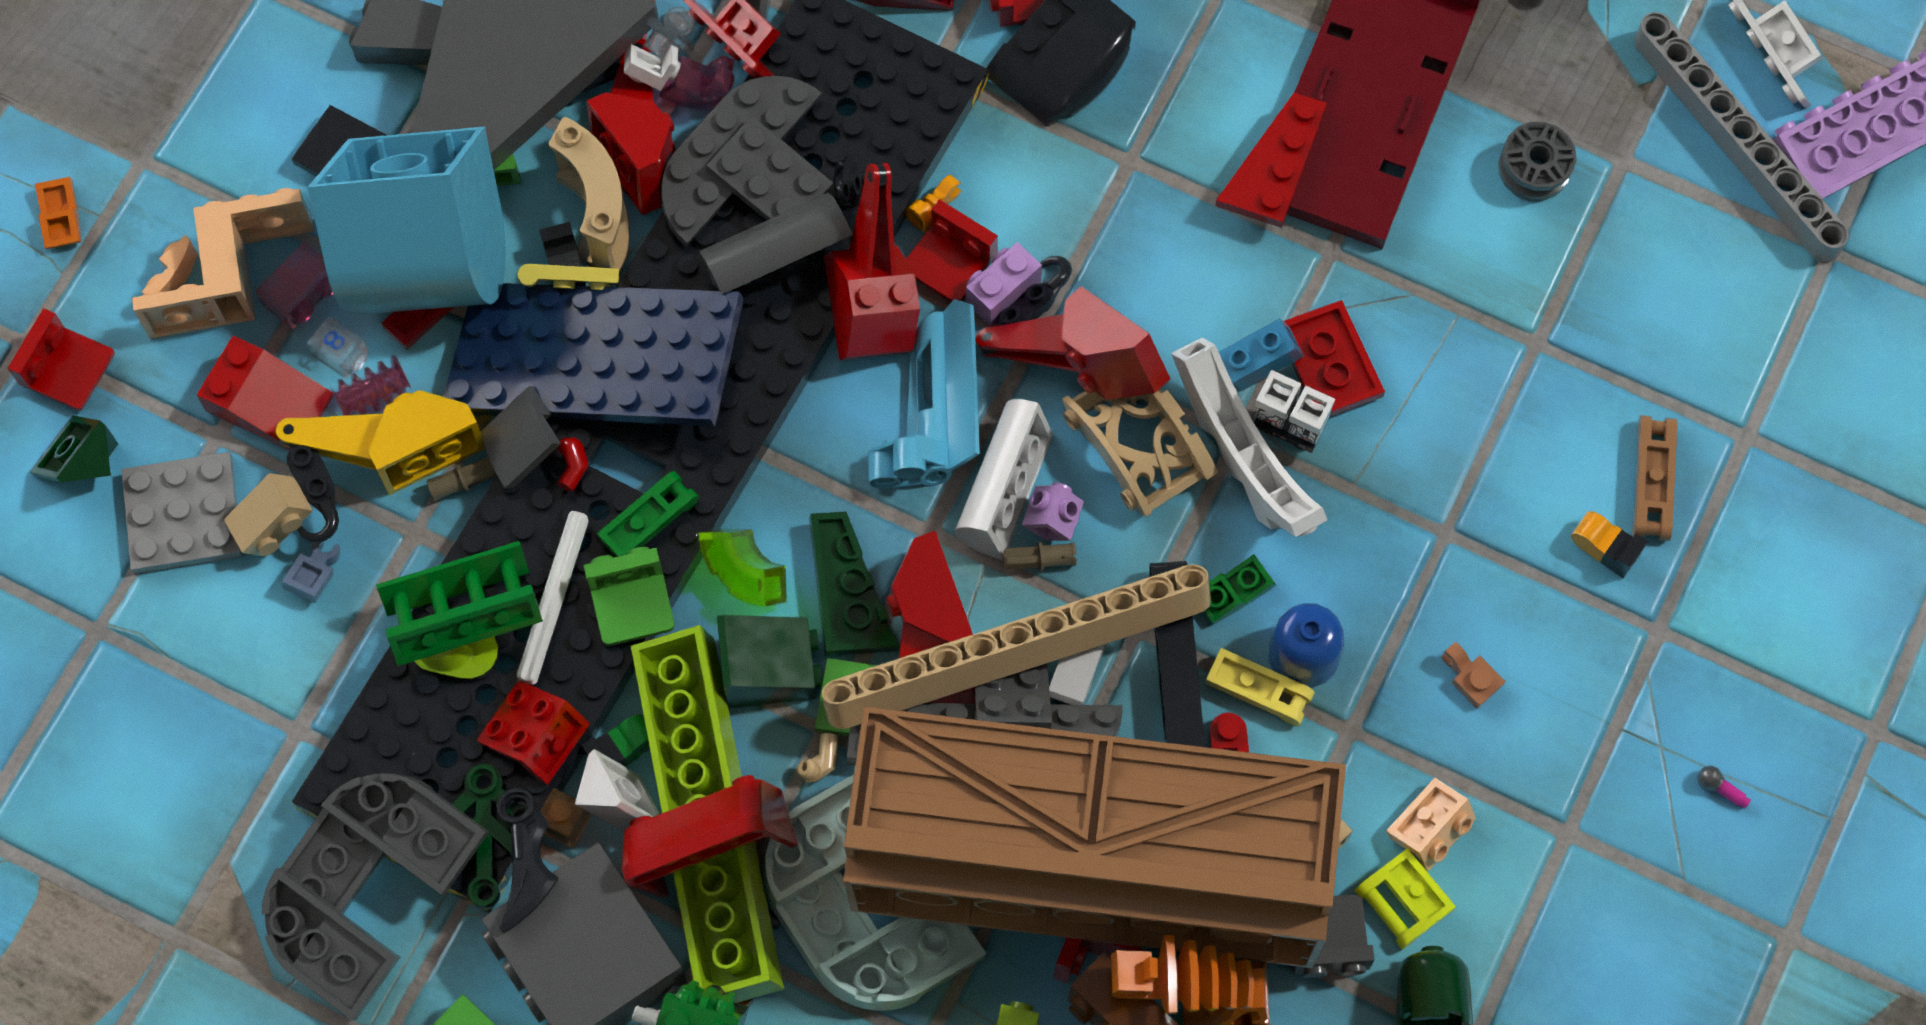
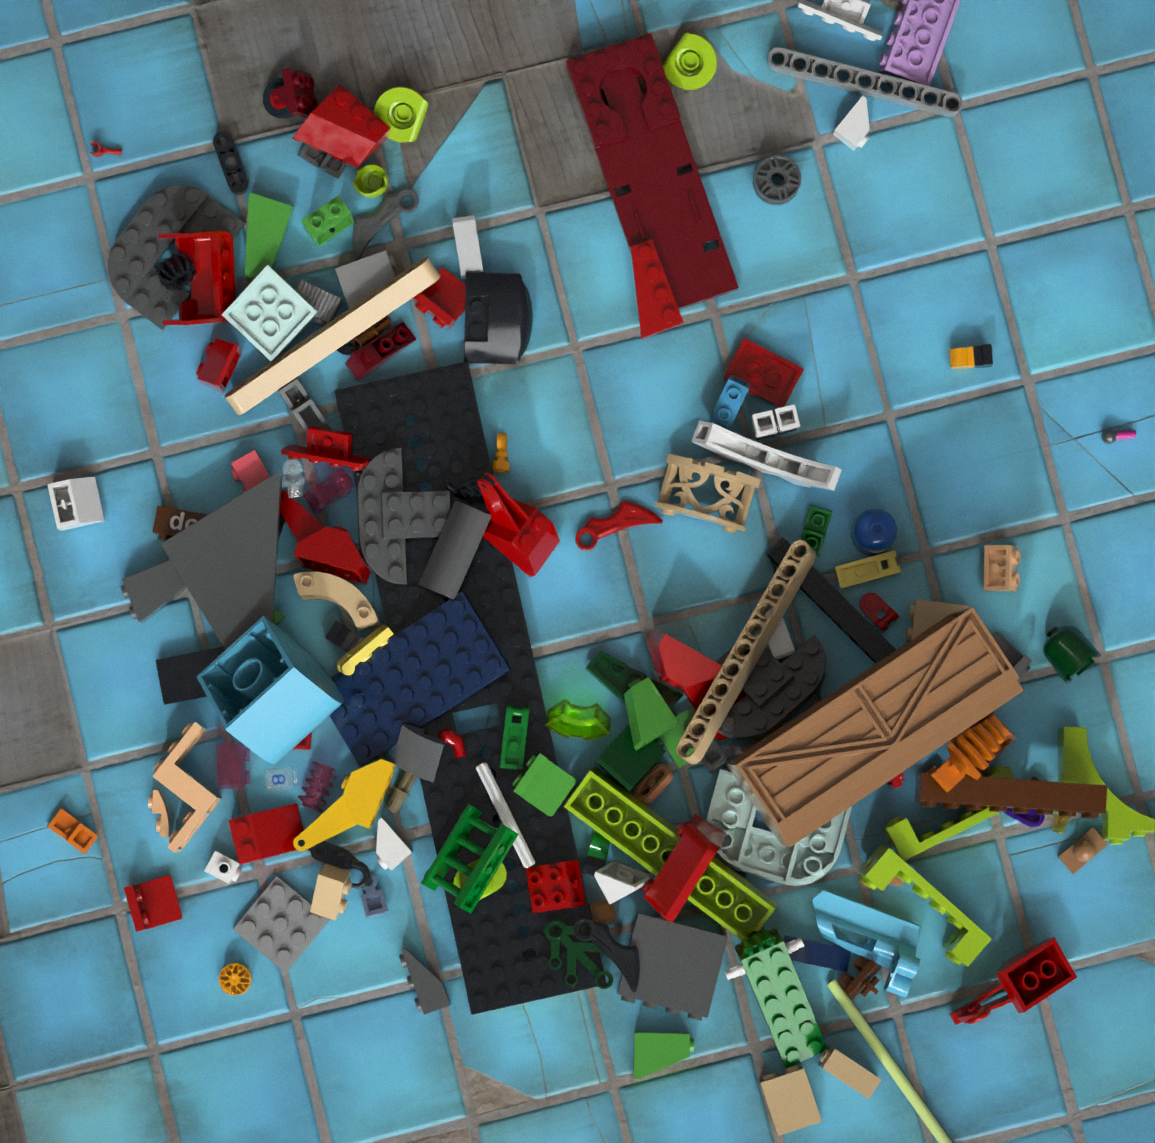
camera: 45 degrees left, 15 degrees up
dark green slope [30,415,118,483] -> none
dark grey plate [262,773,489,1021] -> none
white bracket [624,44,681,91] -> none
tan arm [797,733,838,783] -> none
medium azure panel [868,299,980,489] -> none
red bracket [906,199,998,302] -> none
white brick [955,399,1054,561] -> none
lavender brick [966,242,1042,327] -> none
red slope [975,256,1171,400] -> none
dark tan axle [1003,542,1077,571] -> none
lavender brick [1022,482,1084,541] -> none
neon yellow plate [1354,848,1456,950] -> none
nougat plate [1441,642,1506,709] -> none
medium nougat plate [1632,415,1677,541] -> none
none -> white brick [205,851,242,884]
none -> light orange wheel [219,963,252,995]
none -> white slope [376,818,413,870]
none -> dark grey slope [399,948,451,1015]
none -> red piece [575,501,663,551]
none -> bright green slope [624,677,679,751]
none -> nougat plate [634,764,673,805]
none -> white slope [833,96,870,151]

